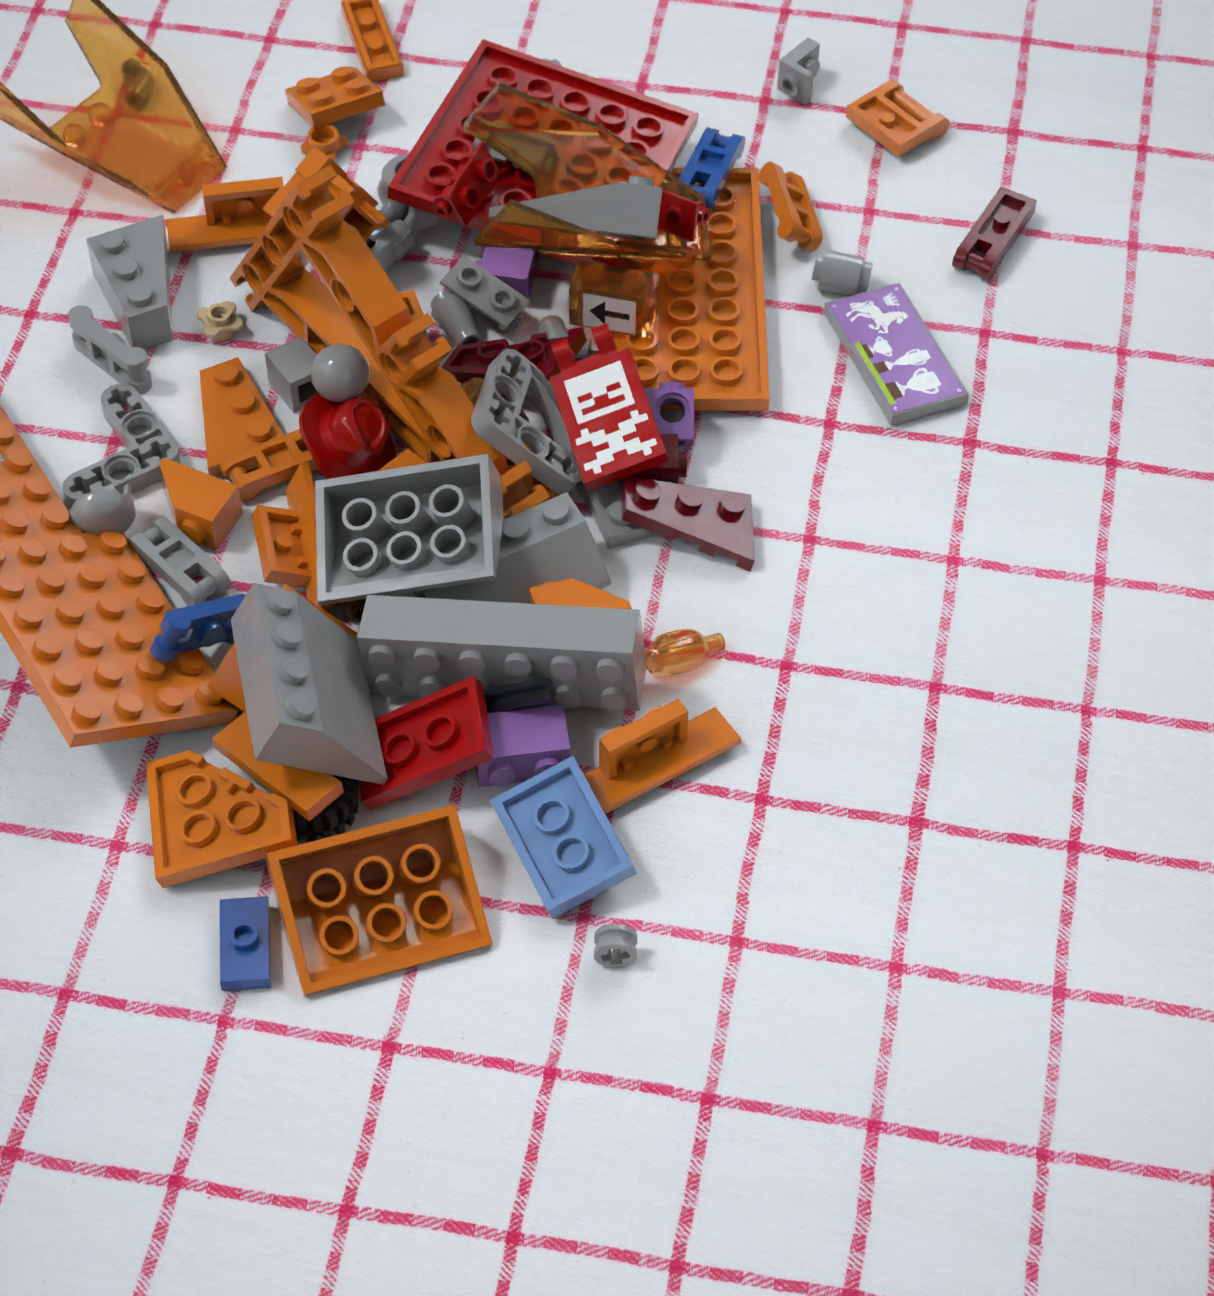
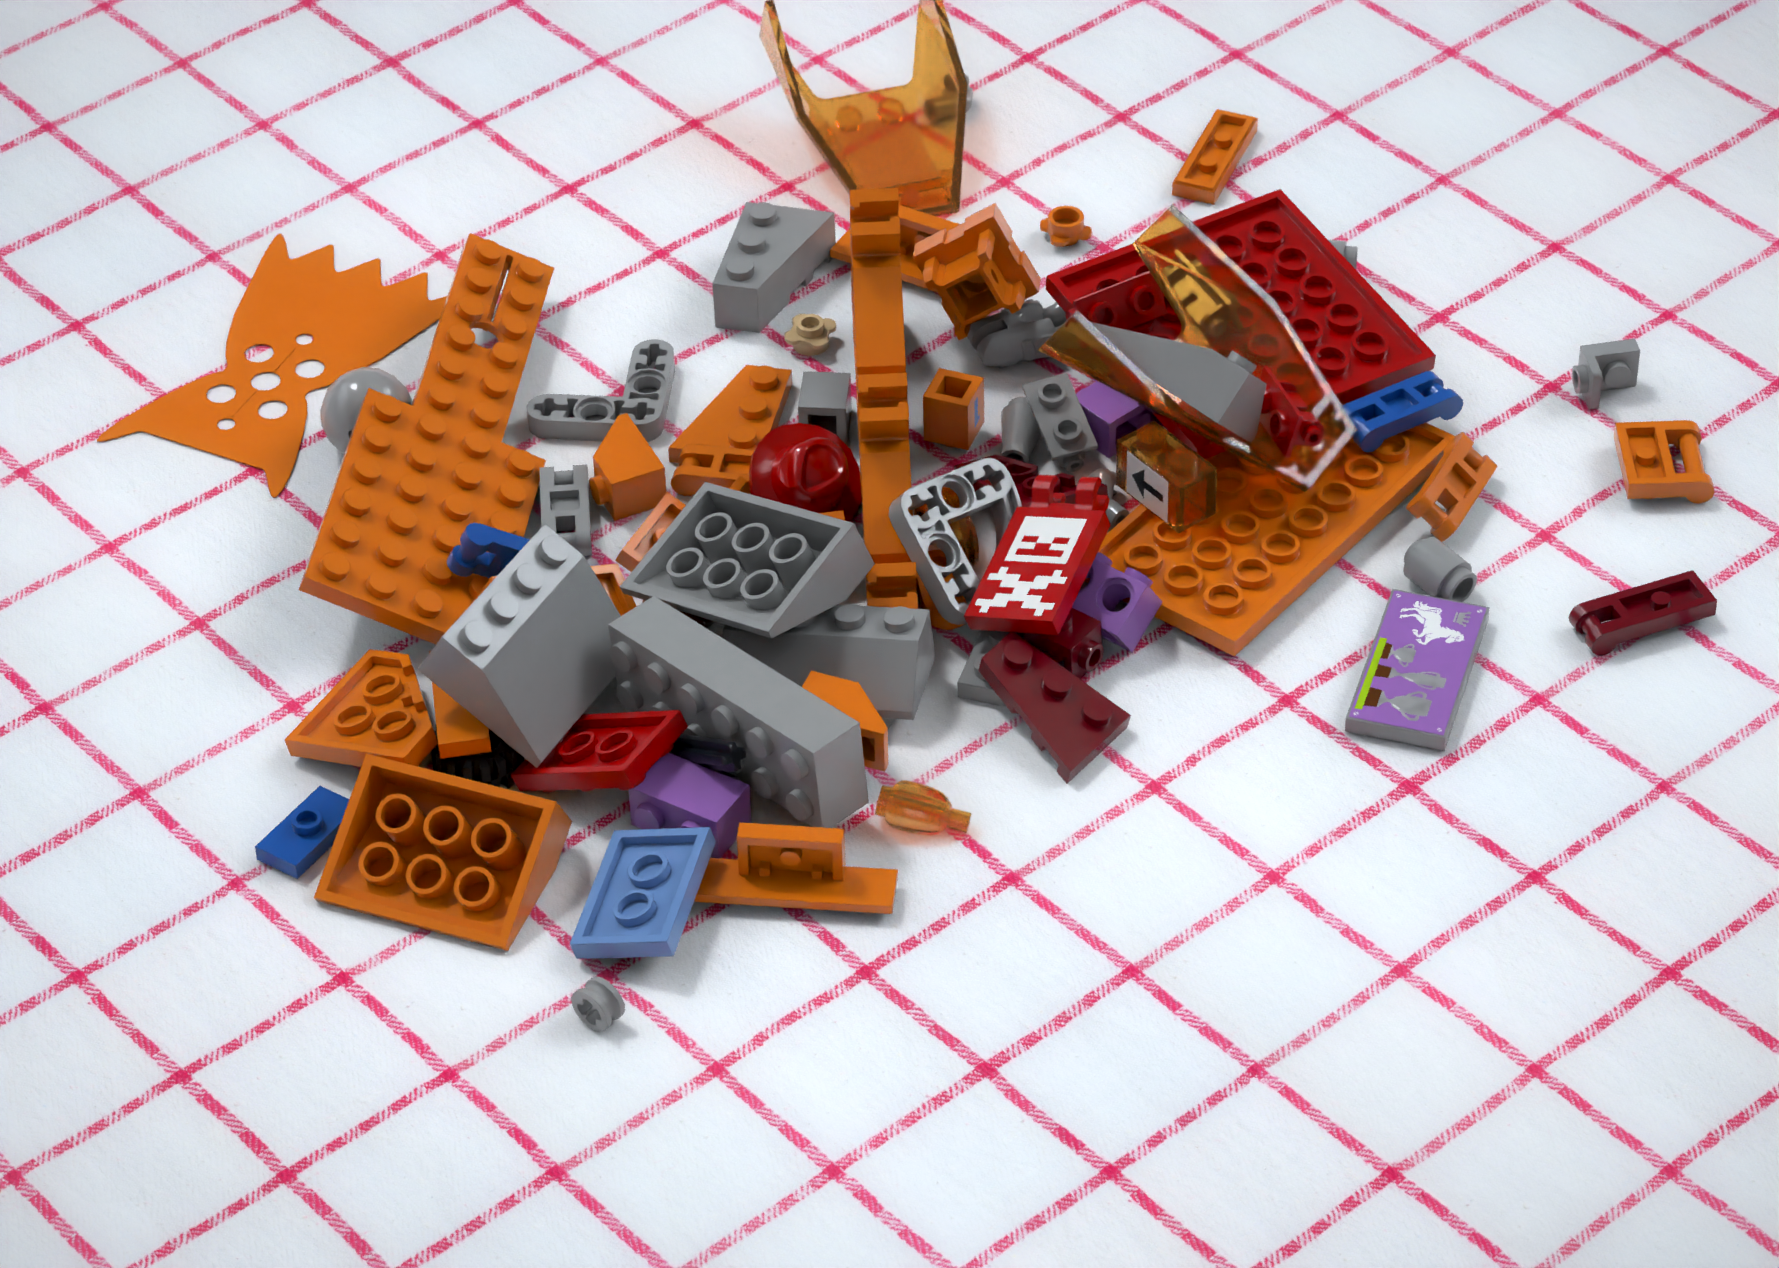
camera: 40 degrees right, 10 degrees down
light grey plate [68,305,152,394] -> none
light grey hair [69,484,136,535] -> none
orange plate [285,66,385,128] -> none
light grey piece [311,343,370,403] -> none

